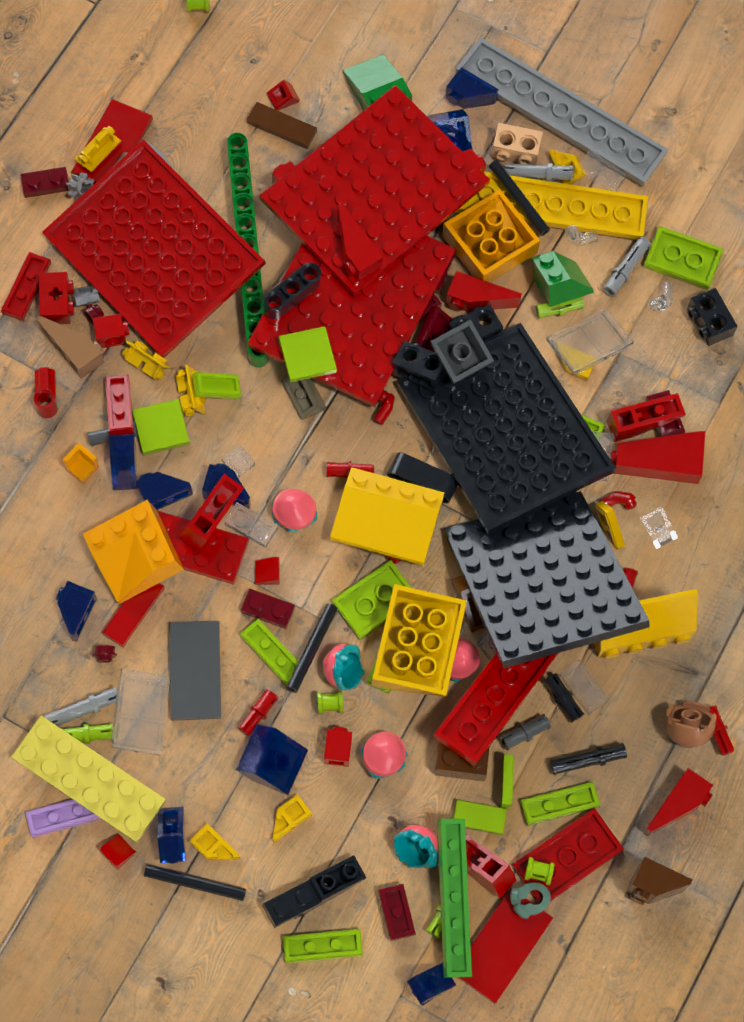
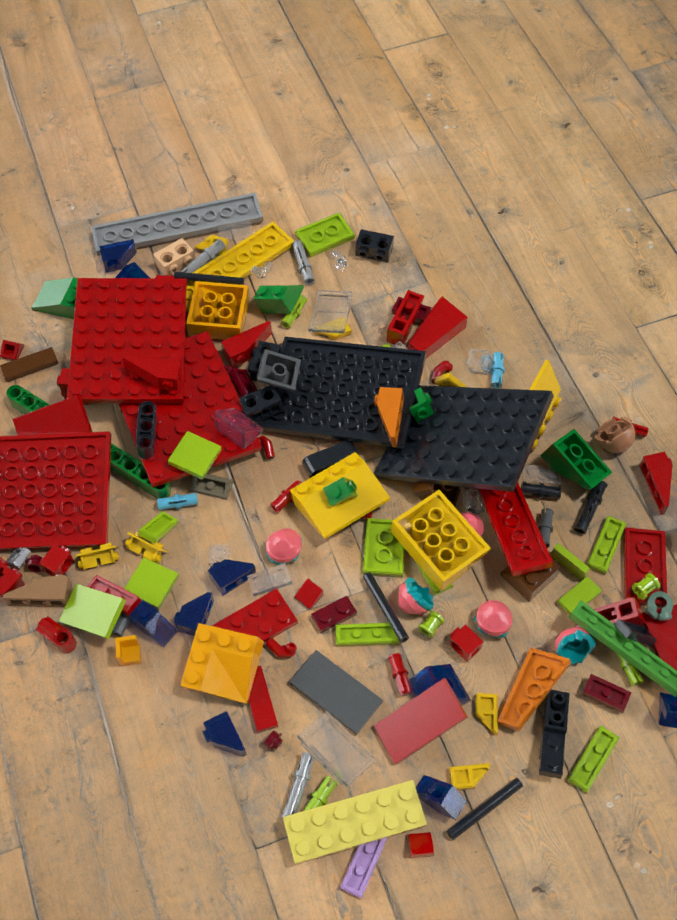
camera: 45 degrees left, 10 degrees down
red slope [179,474,244,551] -> none
none -> red tile [12,395,92,435]
none -> lime tile [59,584,126,639]
none -> medium azure pin [157,493,198,511]
none -> clear pink slope [214,408,263,449]
none -> red arm [266,638,297,658]
none -> green bracket [323,477,358,507]
none -> tile [374,678,468,764]
none -> orange slope [375,387,404,447]
none -> green bracket [409,387,434,422]
none -> medium azure pin [490,352,505,389]
none -> orange wing [498,647,571,731]
none -> green slope [540,429,612,490]
none -> black tile [615,619,657,646]

